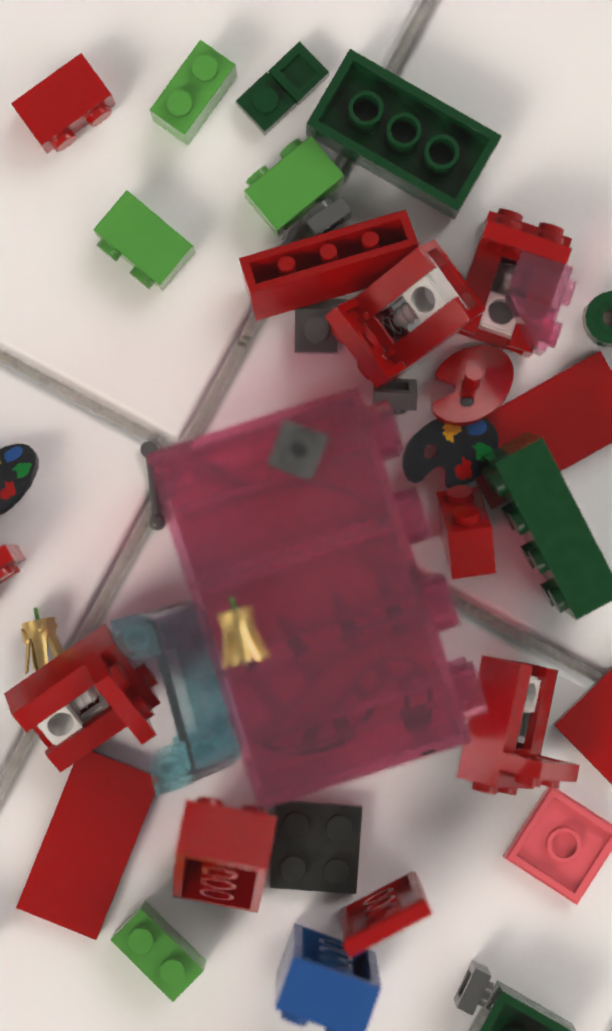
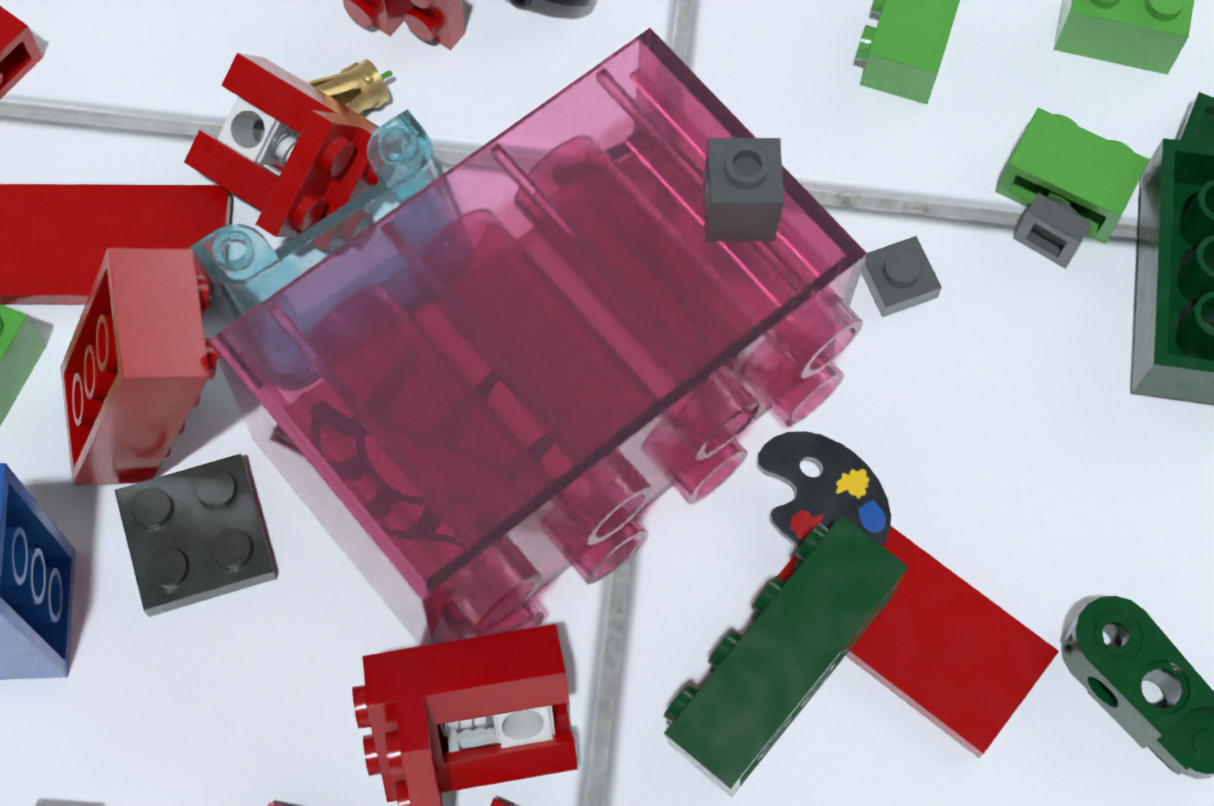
camera: 65 degrees right, 20 degrees down
pearl gold piece [216,597,271,670] -> none
dark green plate [236,72,296,135] -> none
red brick [239,209,419,321] -> none
red brick [324,239,486,388] -> none
red tile [339,871,433,958] -> none
dark grey plate [373,378,418,415] -> none
red piece [431,345,514,426] -> none
red brick [436,485,496,579] -> none
red brick [456,208,572,358] -> none
clear pink slope [504,251,576,356] -> none

